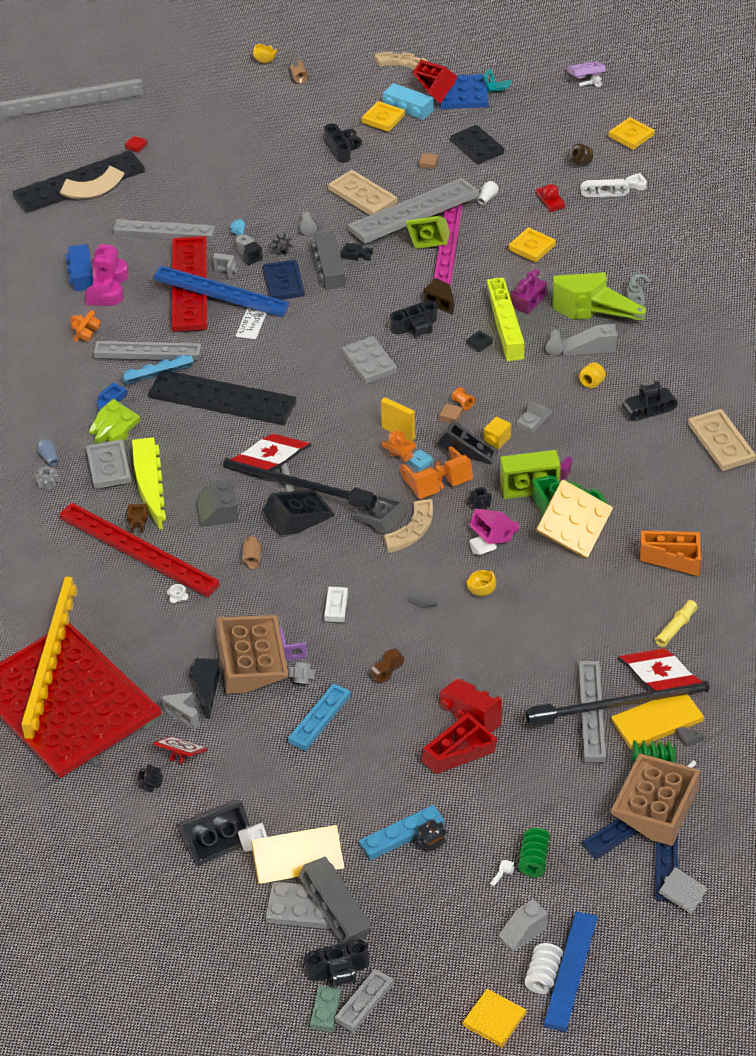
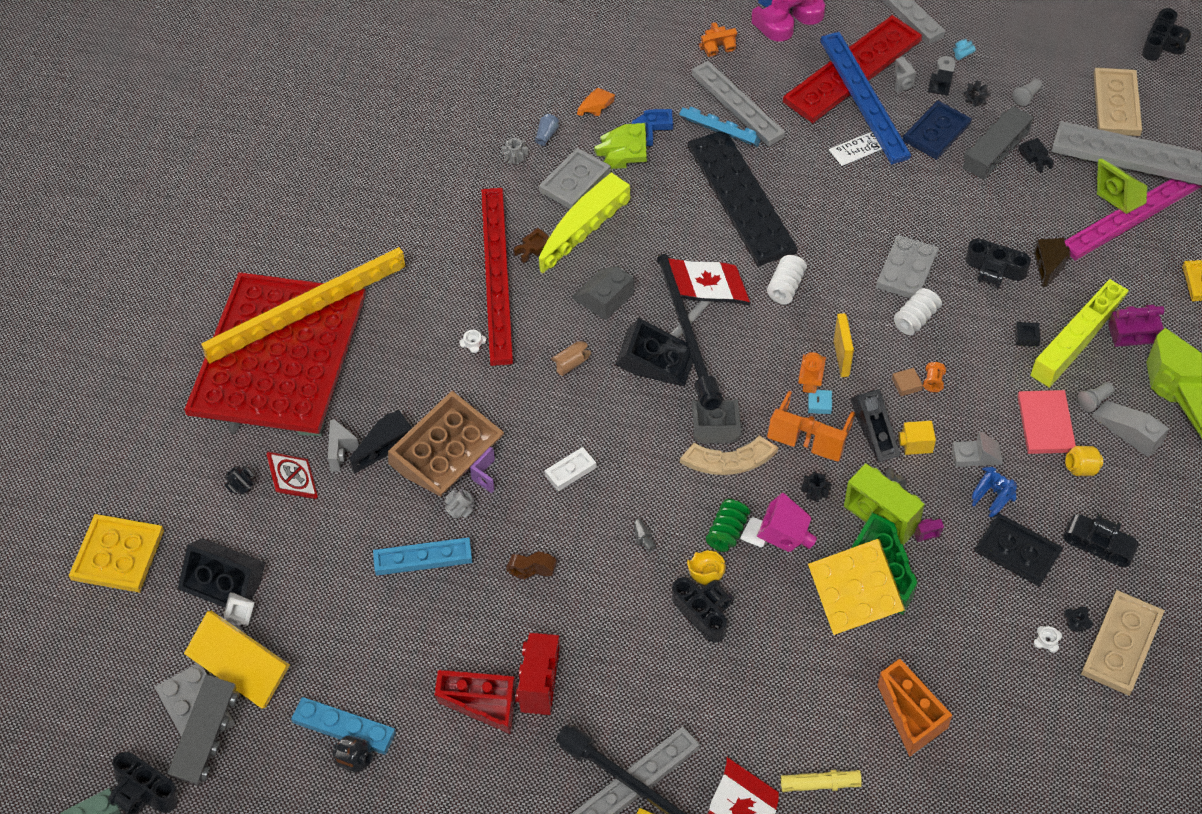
camera: 50 degrees right, 10 degrees up
none -> yellow plate [69,514,164,593]
none -> orange slope [577,88,615,116]
none -> black piece [672,577,734,643]
none -> green piece [706,499,750,552]
none -> white piece [767,255,807,304]
none -> white piece [894,288,942,336]
none -> blue piece [972,467,1017,517]
none -> black tile [974,513,1064,587]
none -> coral tile [1018,390,1076,454]
none -> white plate [1034,626,1062,653]
none -> black plate [1064,606,1093,632]

